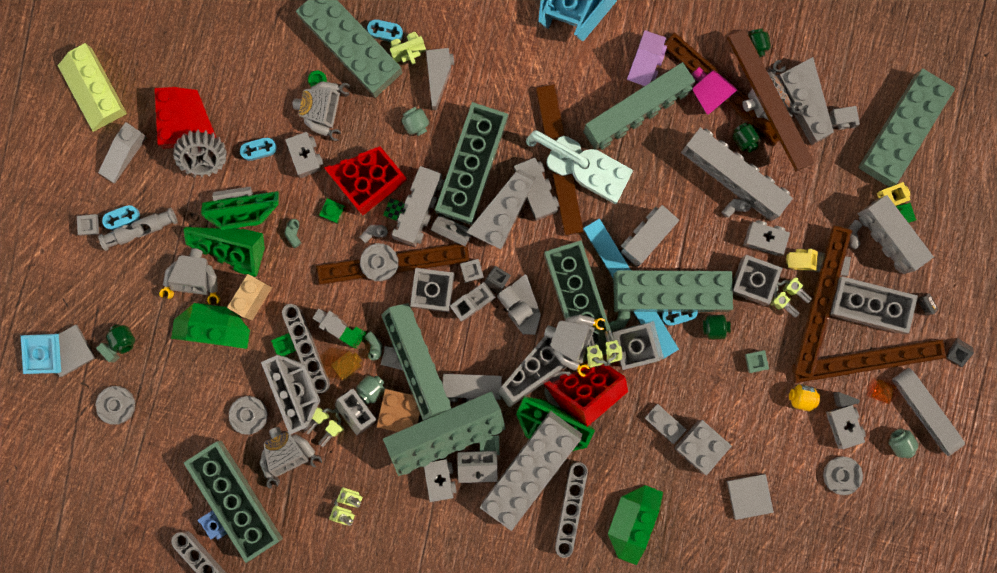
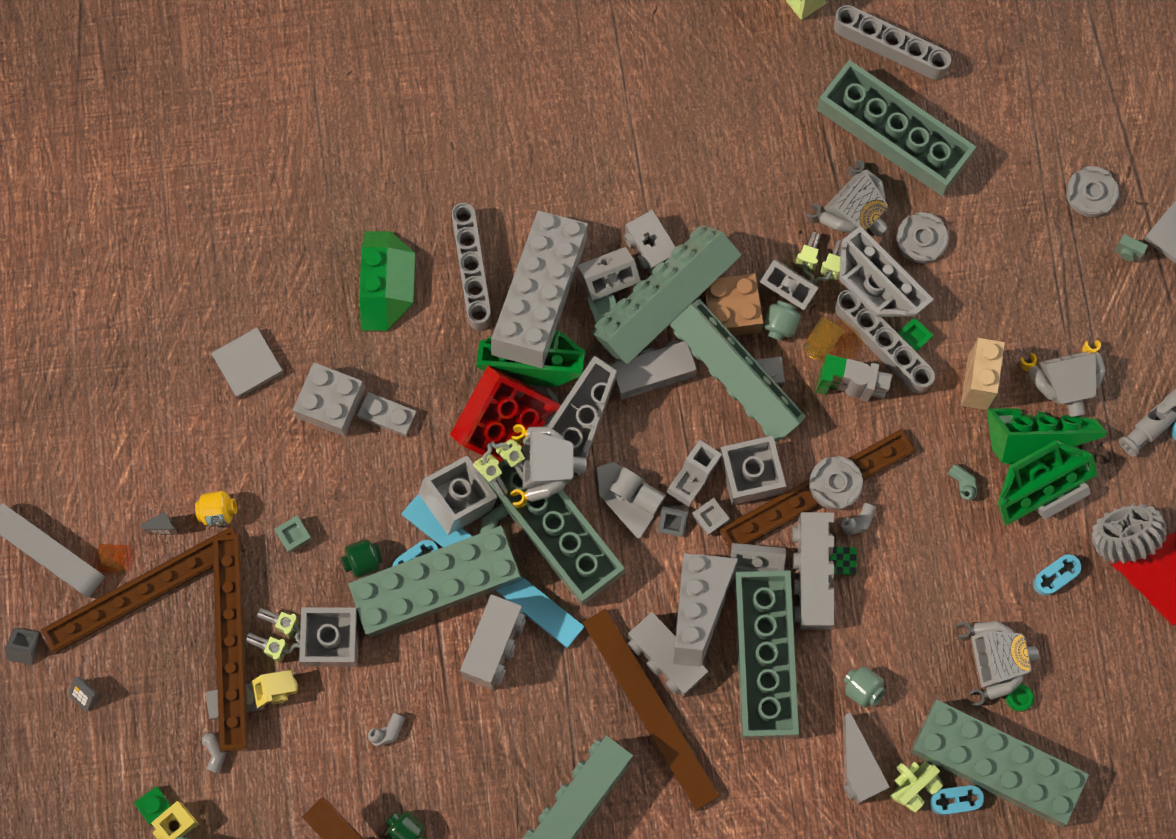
camera: 165 degrees right, 10 degrees down
dark green head [106,324,135,354] -> none
green wedge [171,303,250,349] -> none
medium blue brick [198,510,227,540] -> none
light grey brick [285,132,323,178] -> none
green plate [319,198,345,224] -> none
red wedge [324,146,407,216] -> none
yellowish green piece [329,487,363,526] -> none
sand green arm [364,331,382,361] -> none
light aqua plate [526,130,633,204] -> none
light grey brick [681,127,793,221] -> none
light grey brick [743,220,790,257] -> none
light grey tile [823,456,863,495] -> none
light grey brick [826,405,866,449] -> none
light grey brick [830,276,918,334] -> none
light grey brick [857,195,934,274] -> none
sand green head [889,429,919,458] -> none

